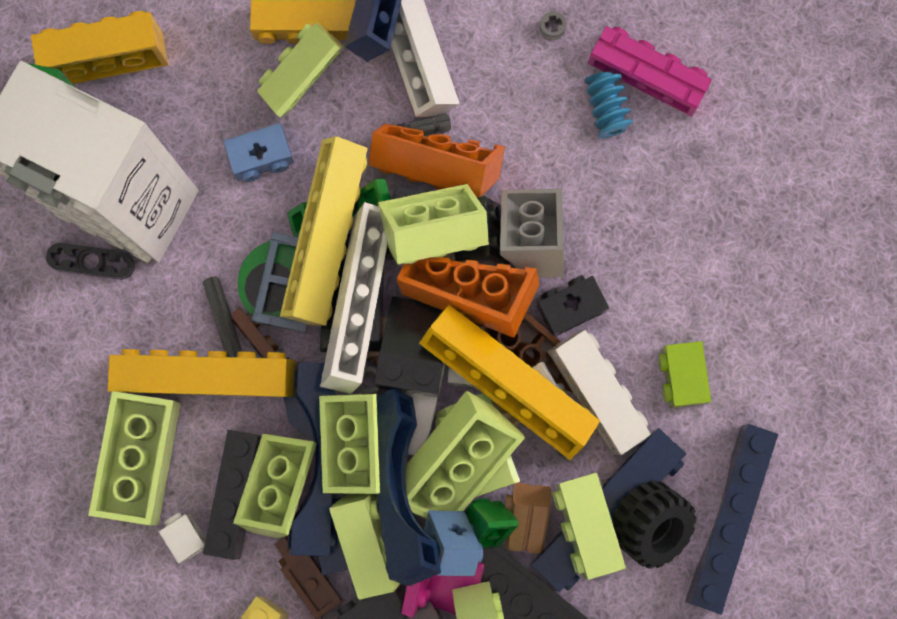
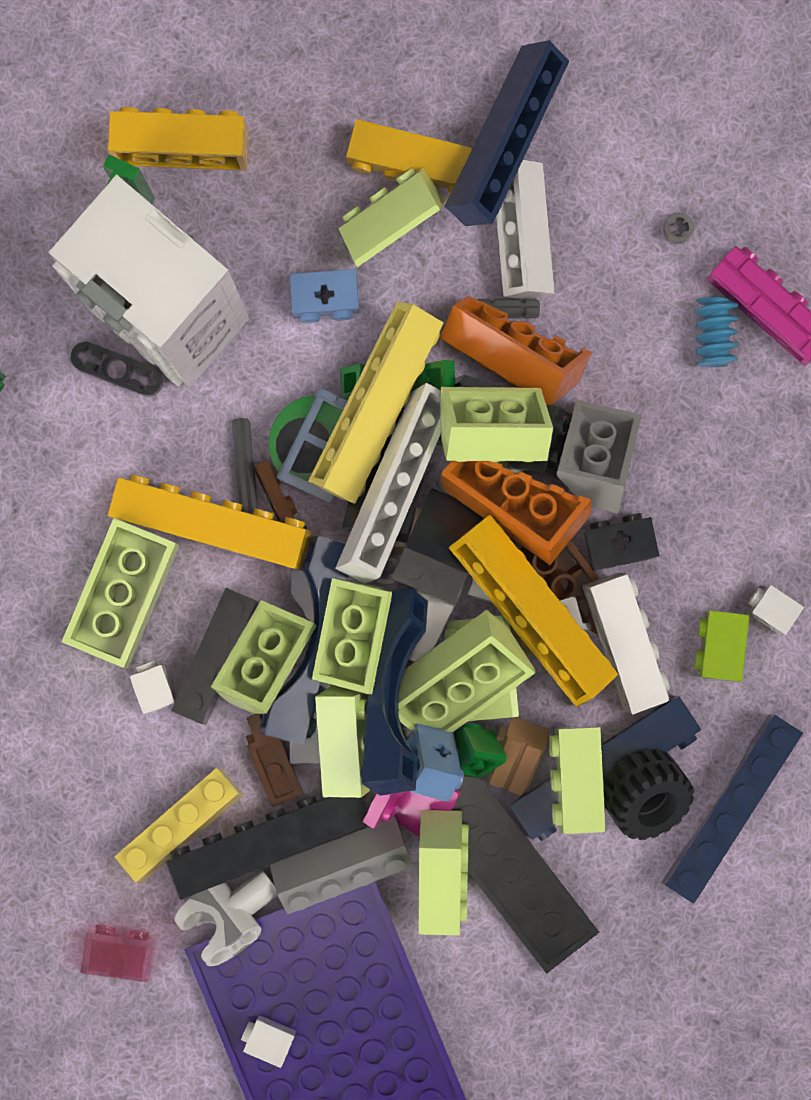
camera: 15 degrees right, 5 degrees up
none -> white brick [748,585,804,636]

